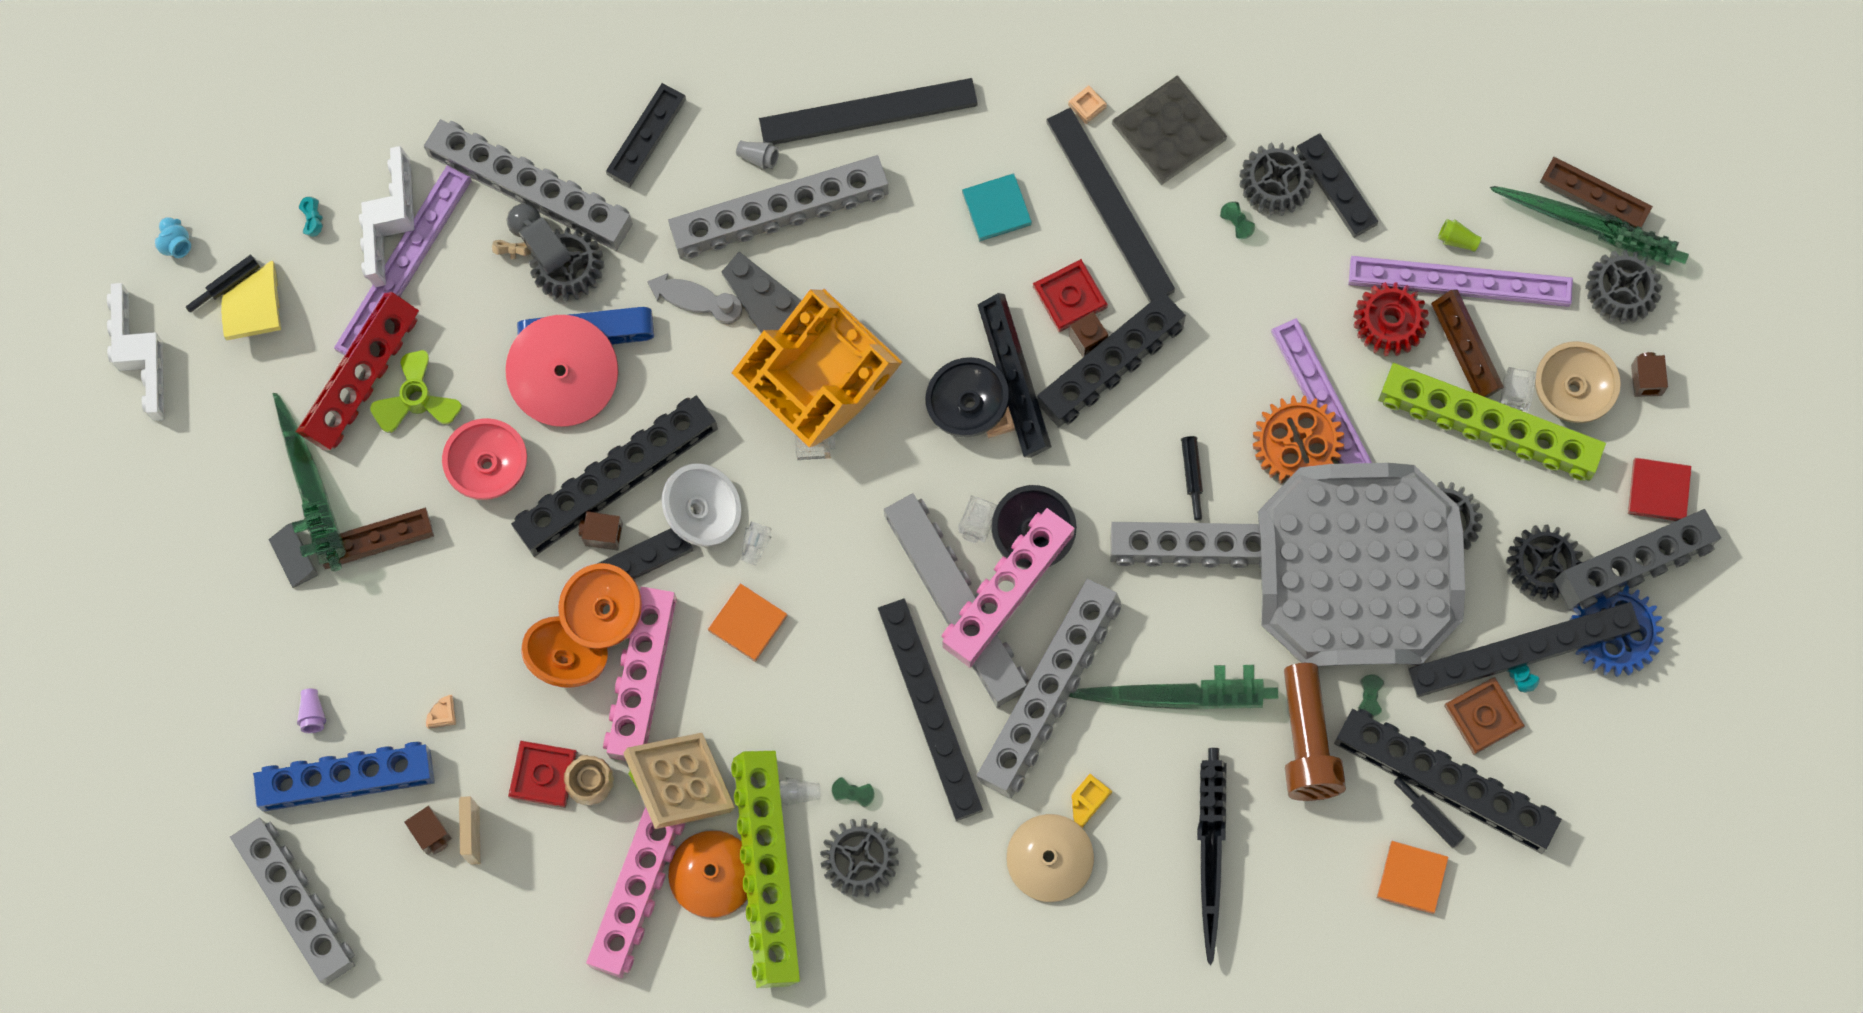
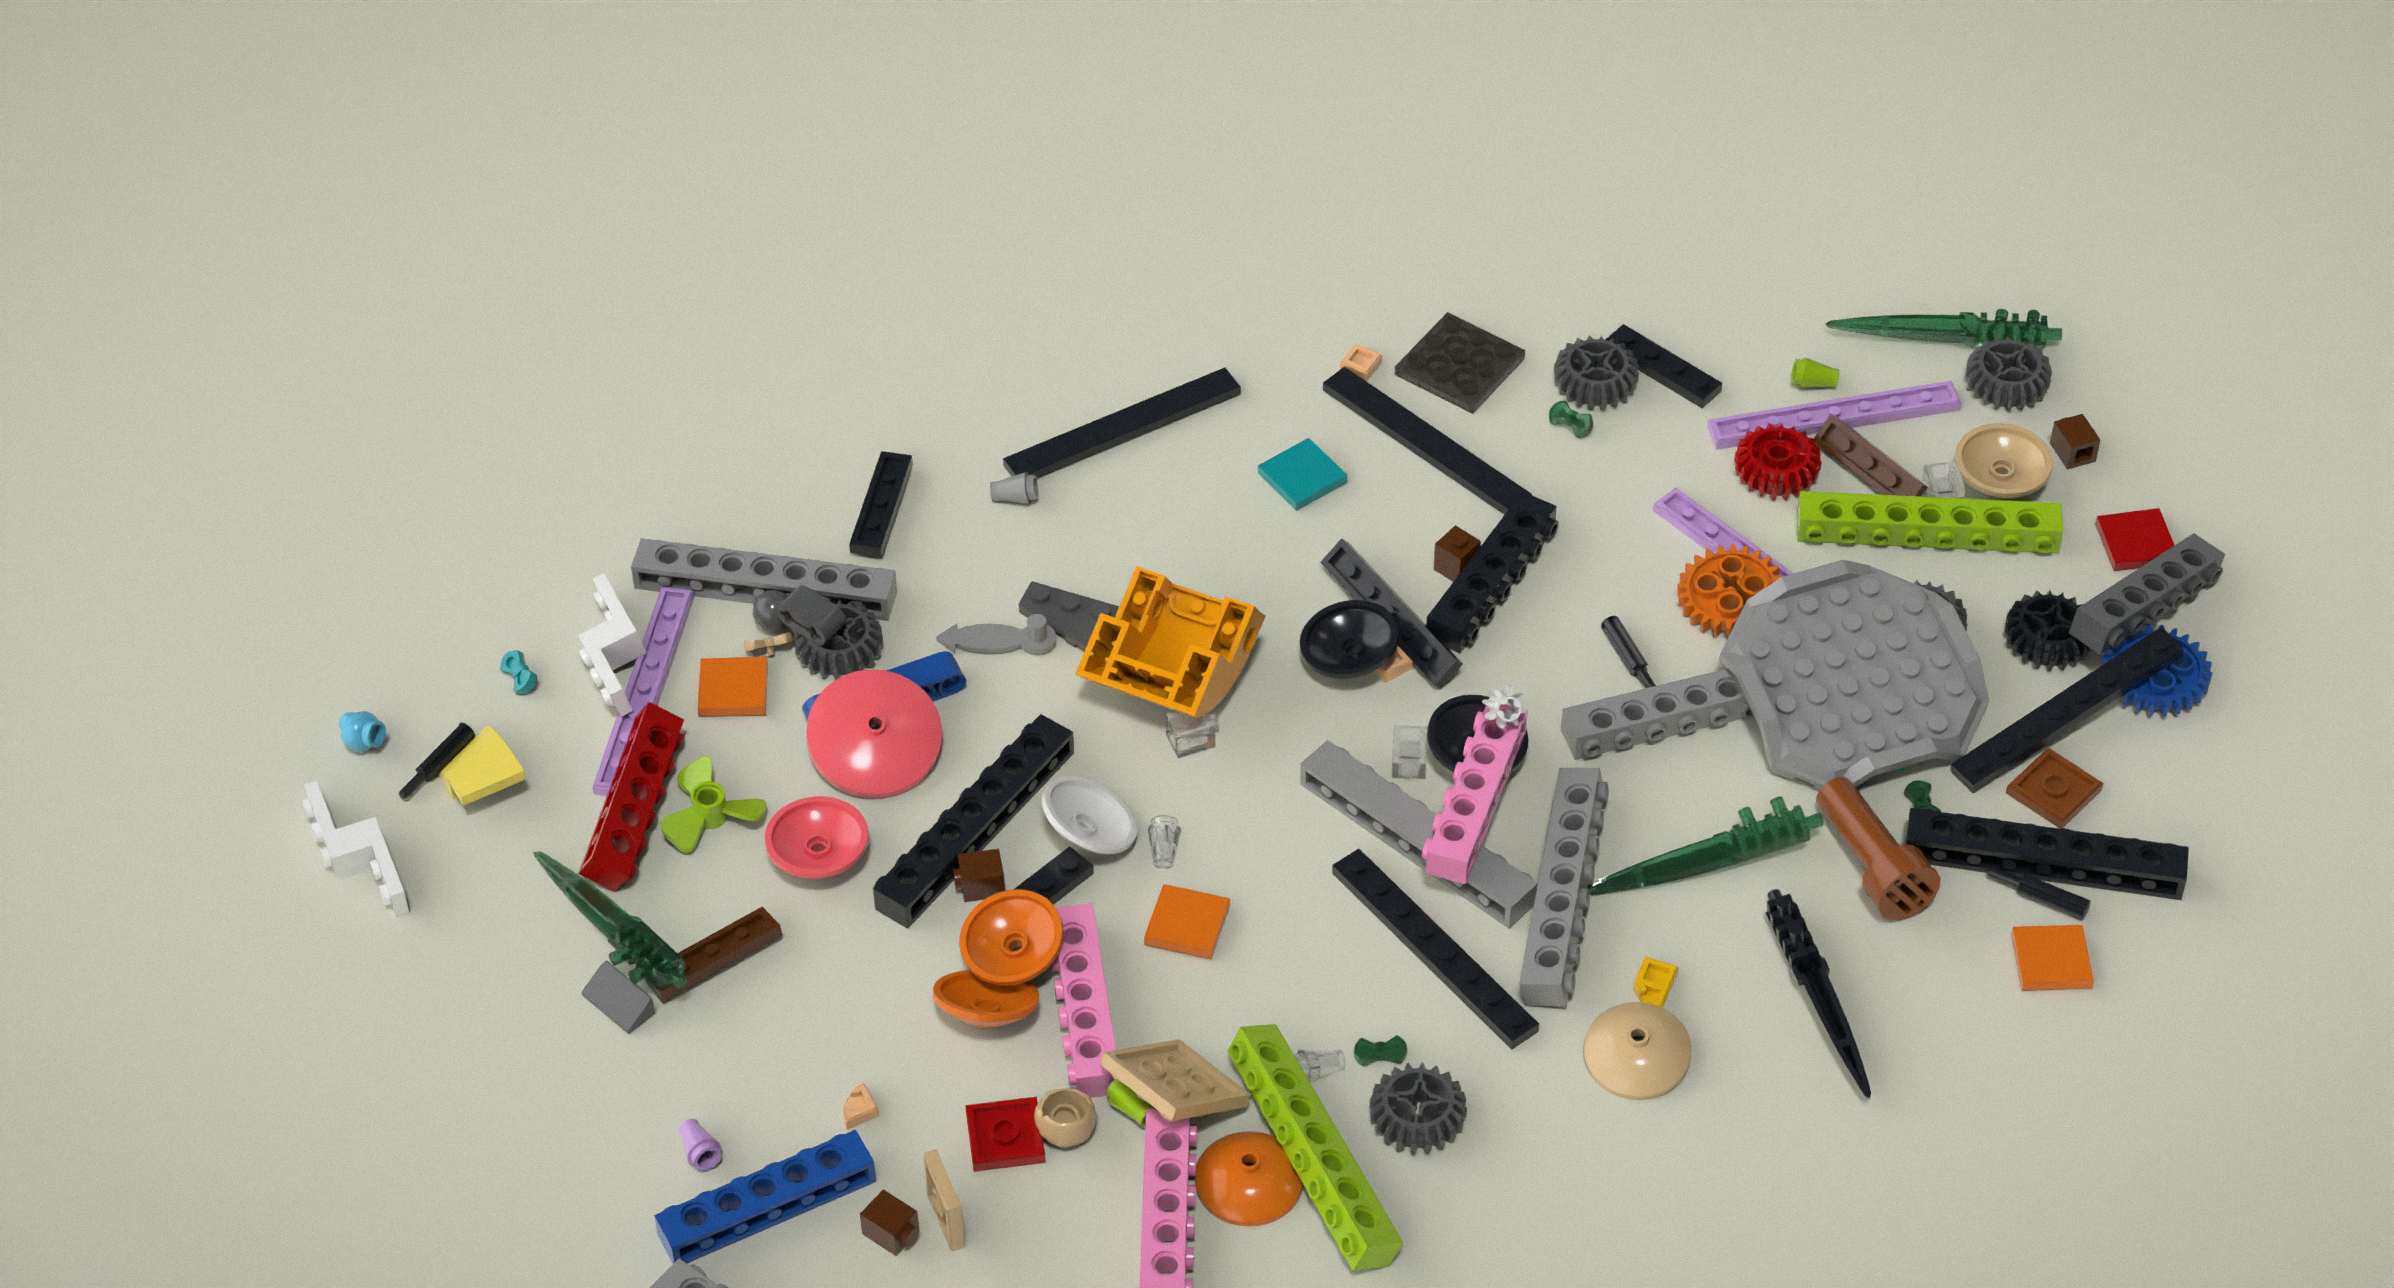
camera: 20 degrees left, 25 degrees down
light grey brick [668,155,889,258] -> none
red tile [1033,259,1108,332] -> none
teal piece [1507,665,1540,693] -> none
reddish brown plate [1540,157,1653,233] -> none
none -> orange tile [698,657,768,717]
none -> white gear [1482,684,1527,728]

